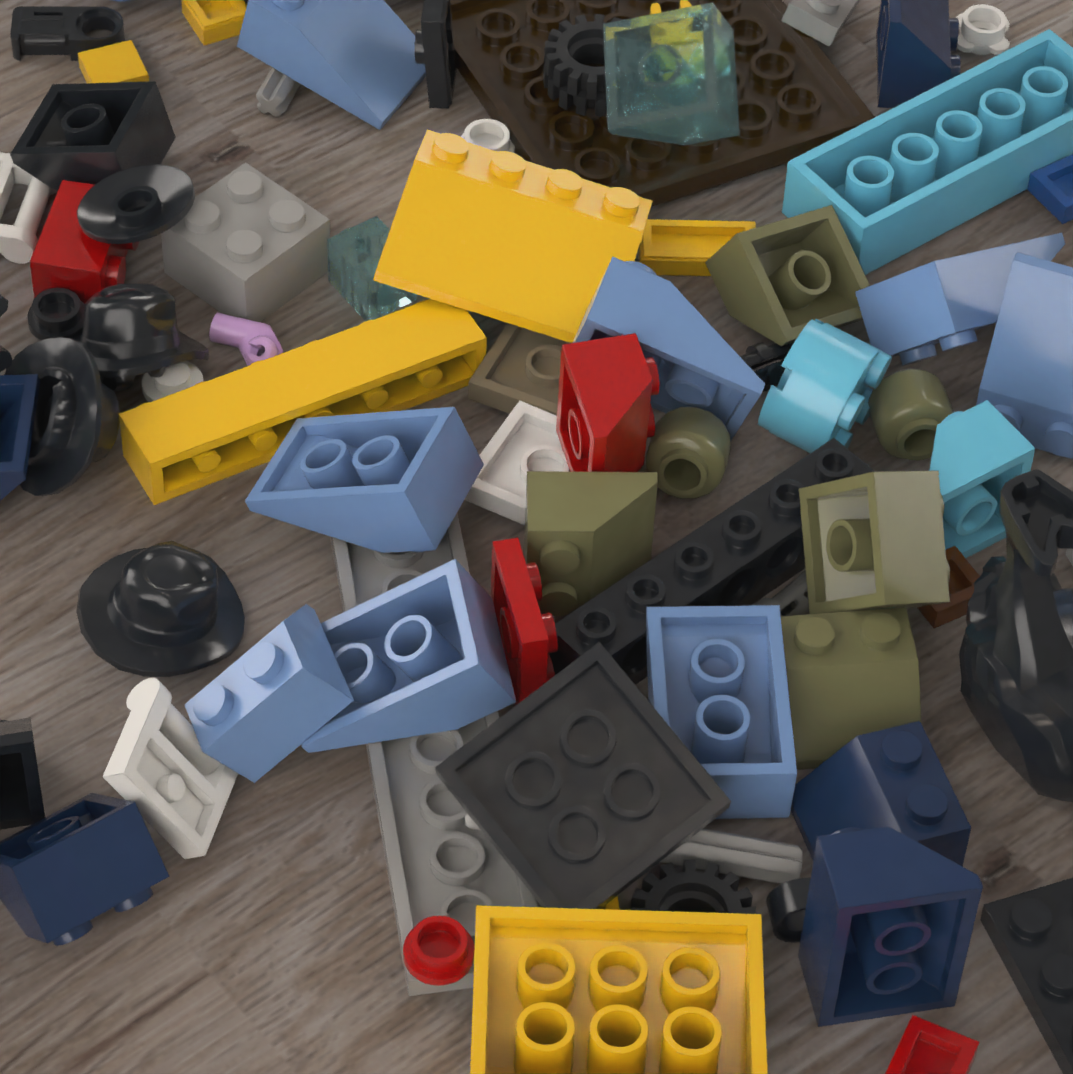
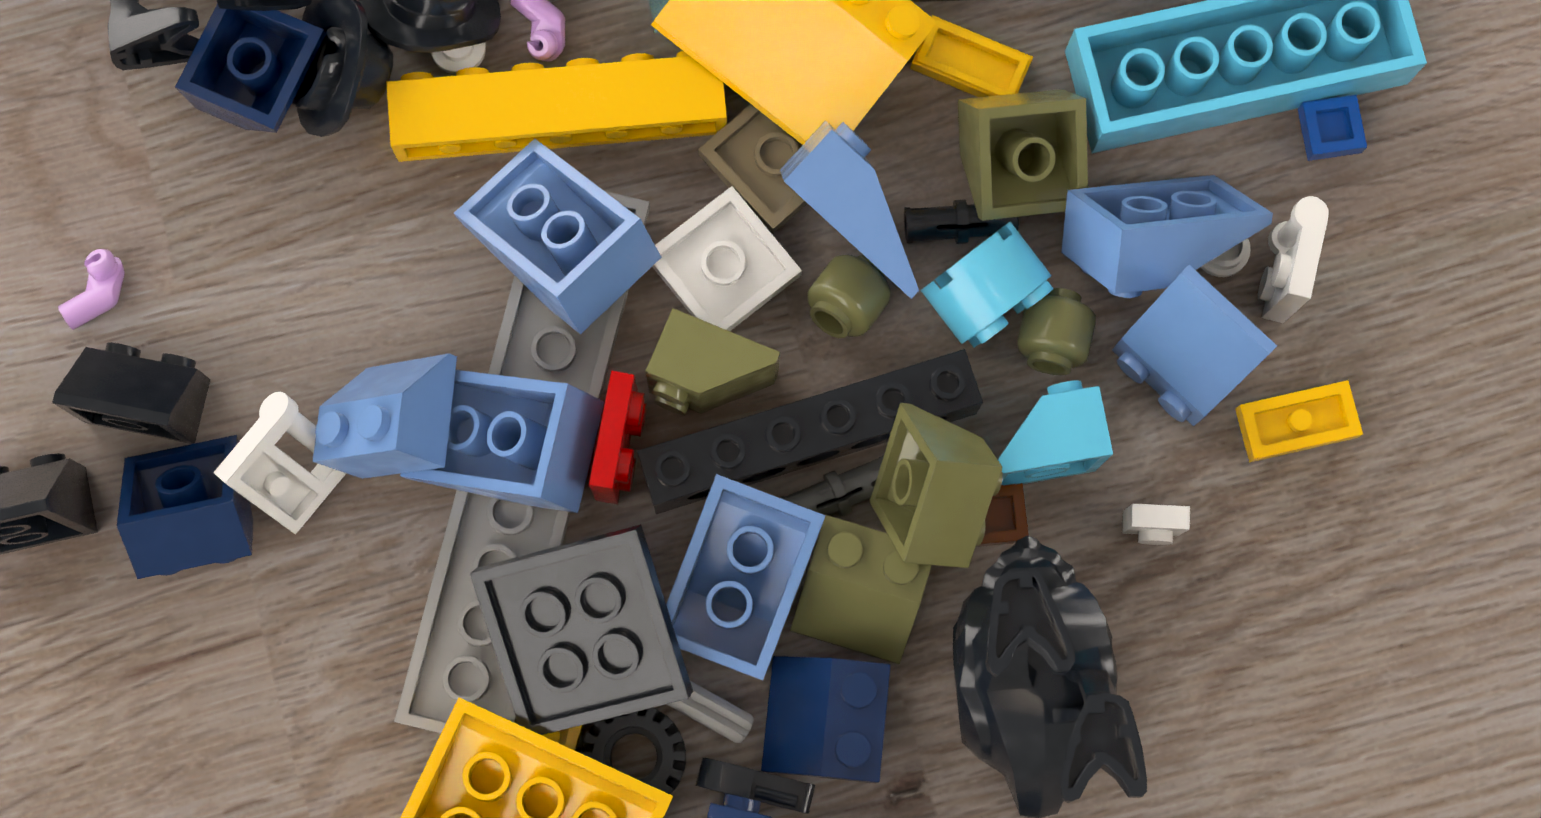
camera: 20 degrees right, 30 degrees up
black hat [76,541,245,677] -> none
red plate [403,915,475,986] -> none
red slope [556,333,660,472] -> none

